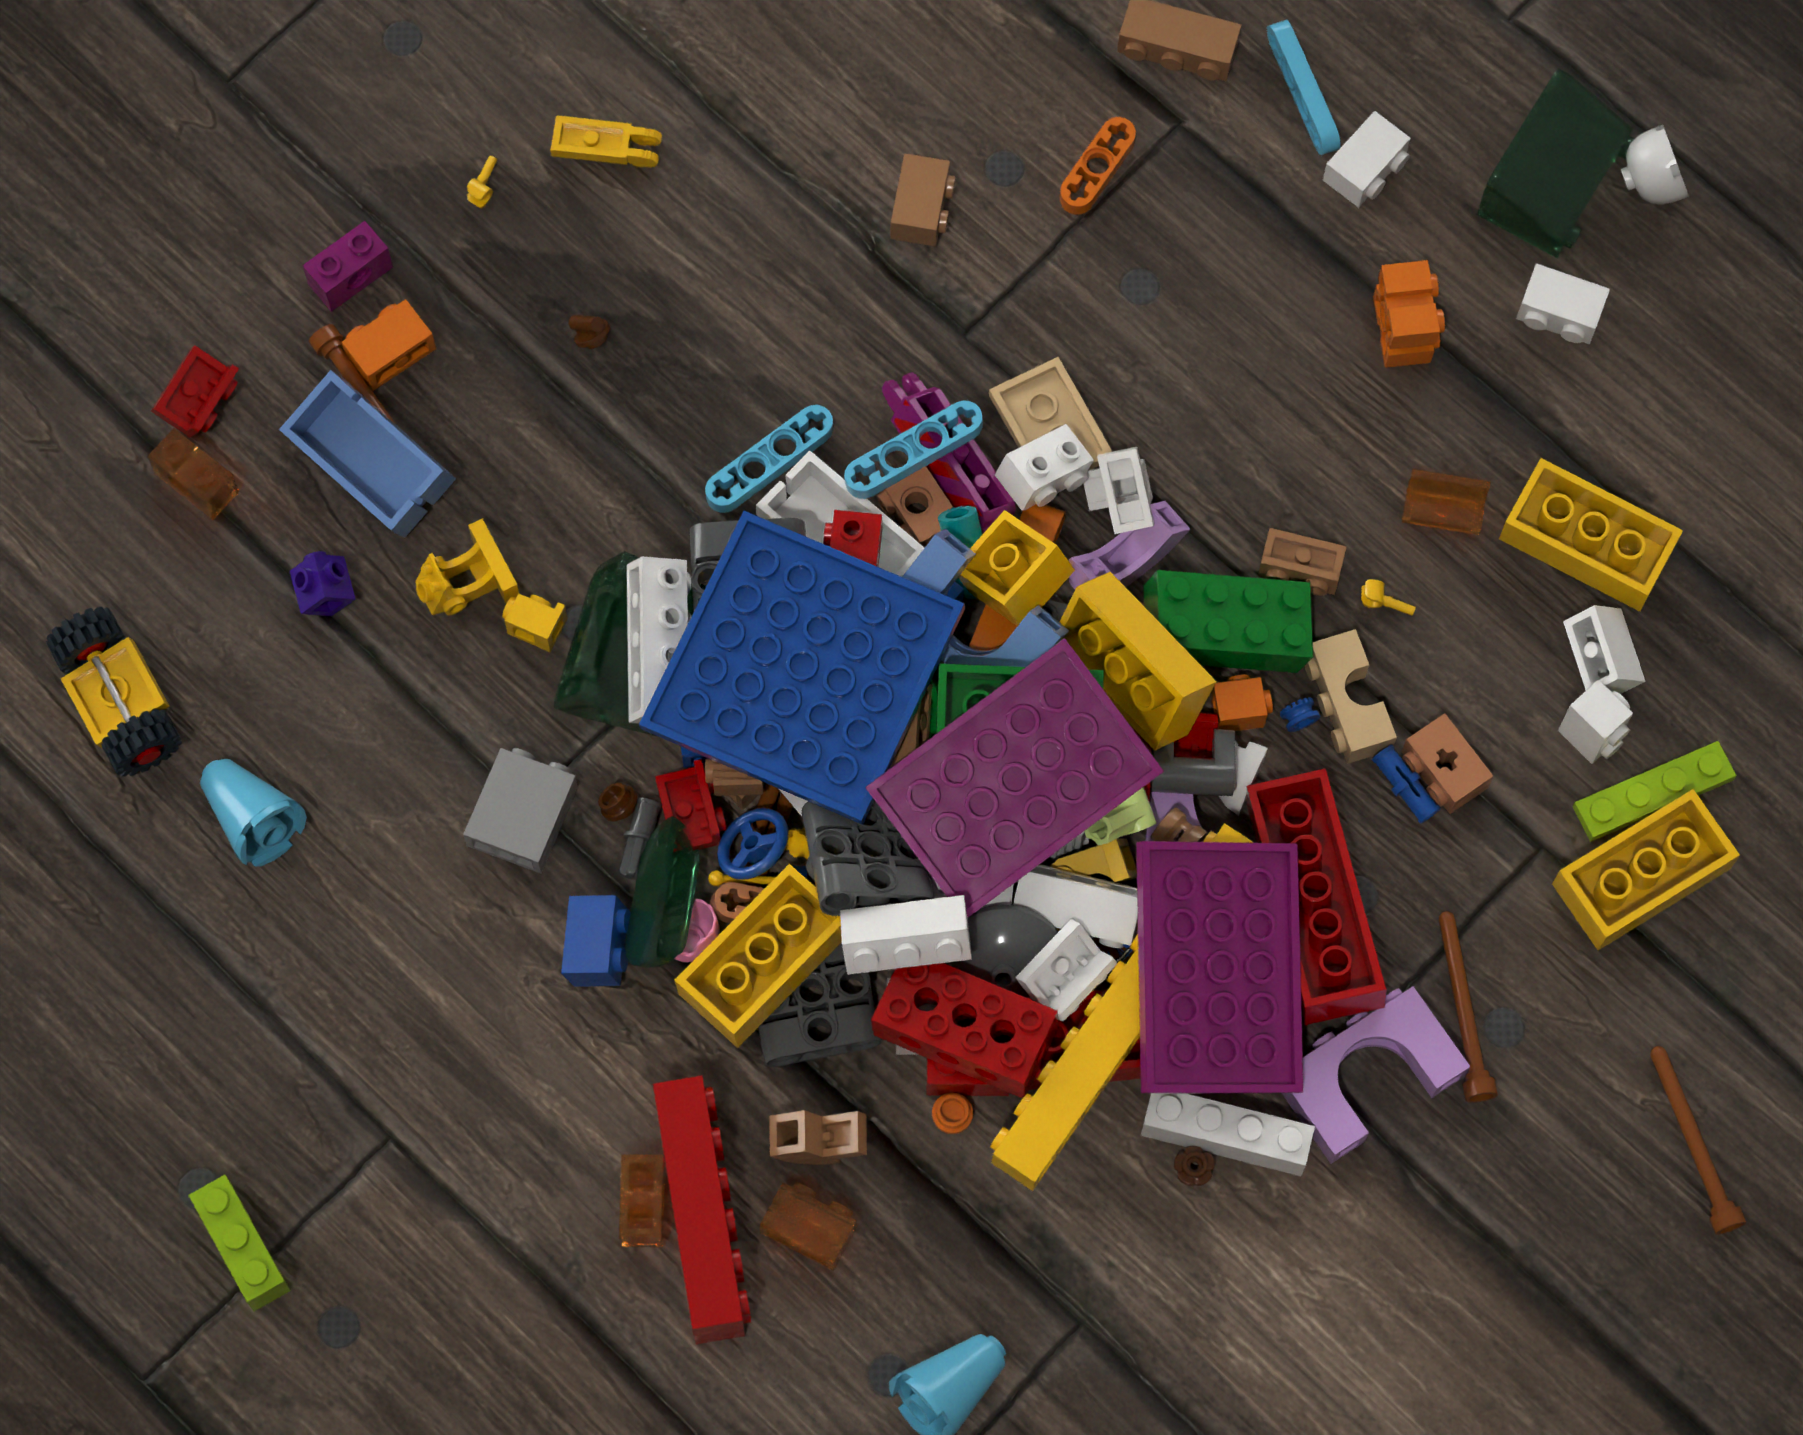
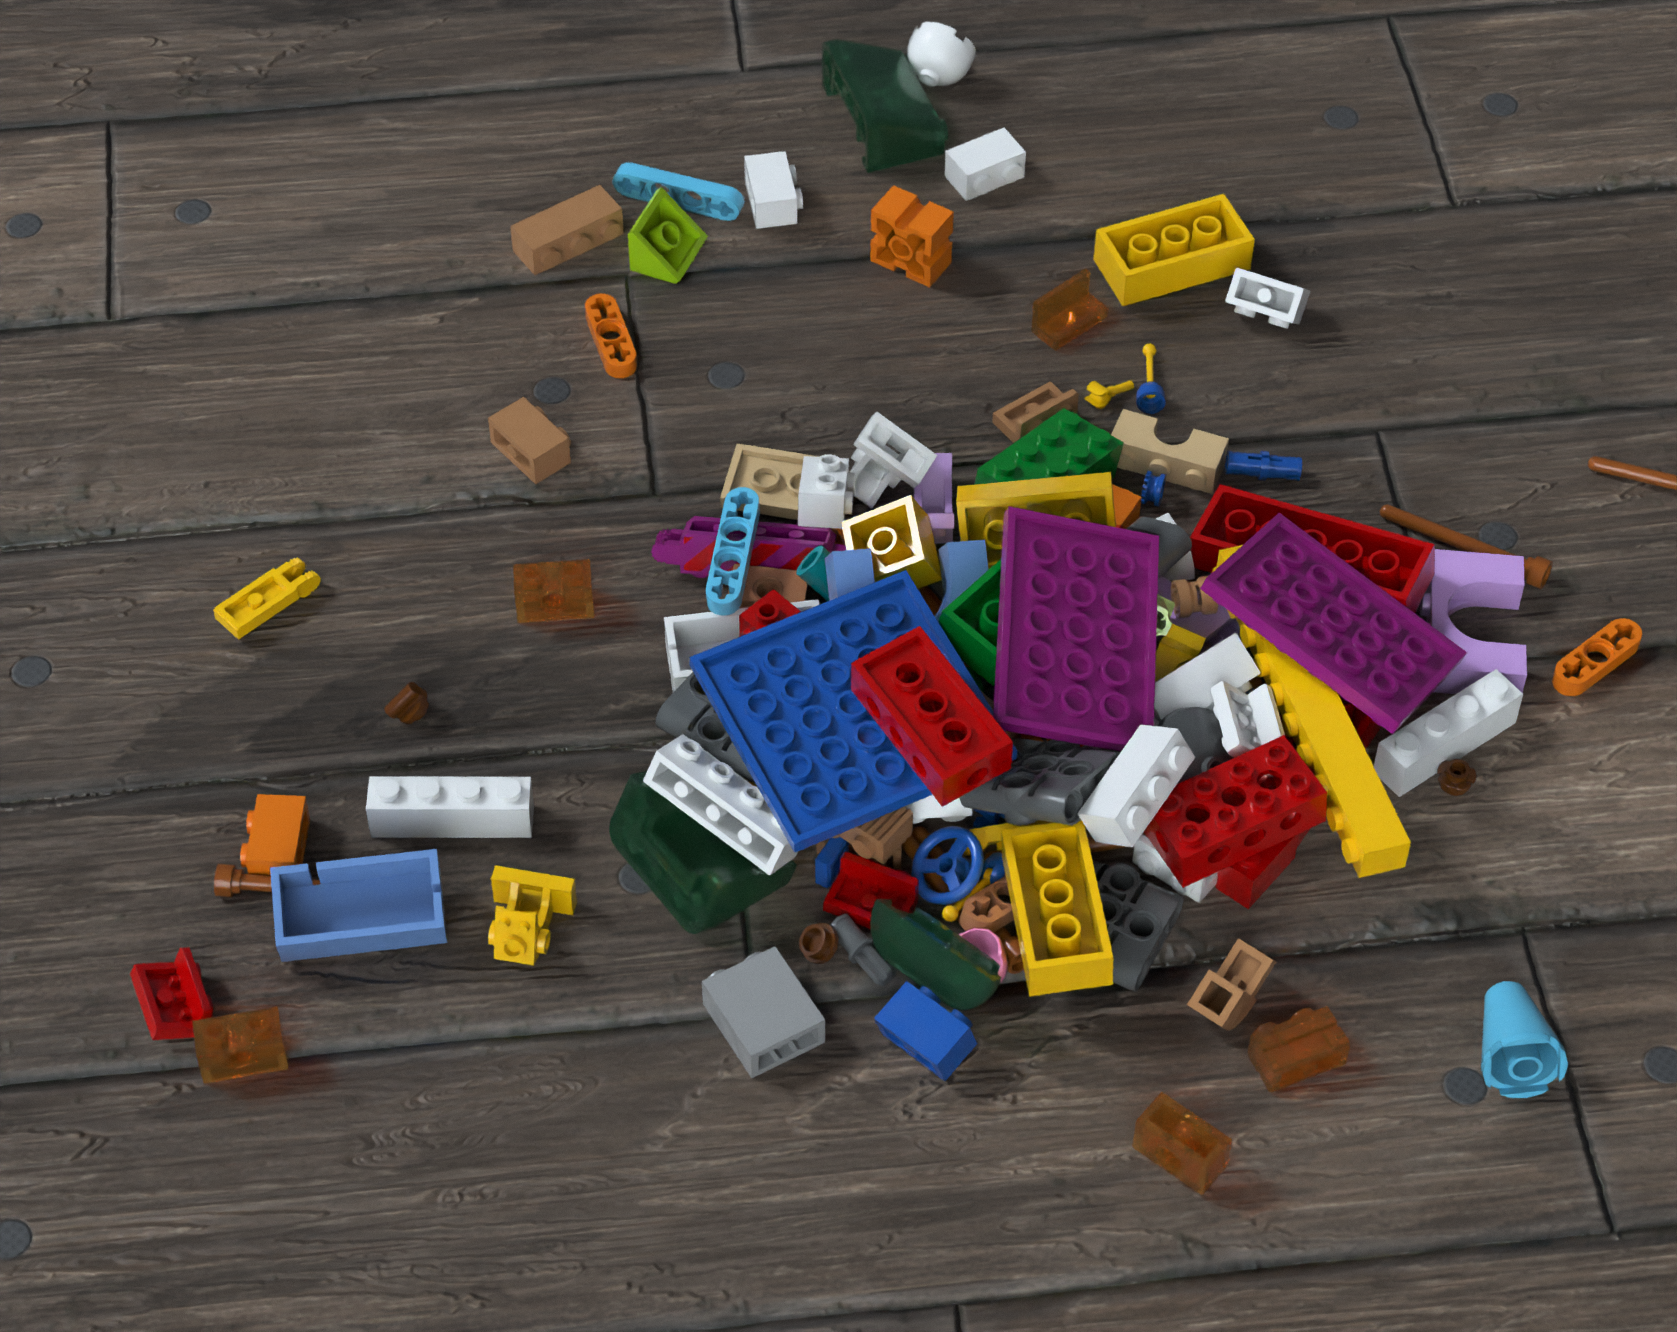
camera: 50 degrees left, 20 degrees down
plate [46,607,182,777] -> none
medium azure cone [200,759,307,867] -> none
dark purple brick [290,551,355,616] -> none
magenta brick [302,221,393,312] -> none
yellow hand [467,156,497,208] -> none
yellow brick [502,593,568,652] -> none
red brick [653,1075,751,1345] -> none
medium azure beam [705,405,833,513] -> none
orange plate [932,1093,973,1134] -> none
nougat brick [1402,713,1494,814] -> none
yellow brick [1552,789,1740,951] -> none
white brick [1558,679,1633,764] -> none
lime plate [1573,741,1737,842] -> none
none -> white brick [366,776,534,838]
none -> clear orange brick [513,559,594,623]
none -> lime slope [628,187,708,284]
none -> red brick [851,626,1013,807]
none -> blue hinge [1136,343,1166,414]
none -> orange beam [1552,618,1642,696]

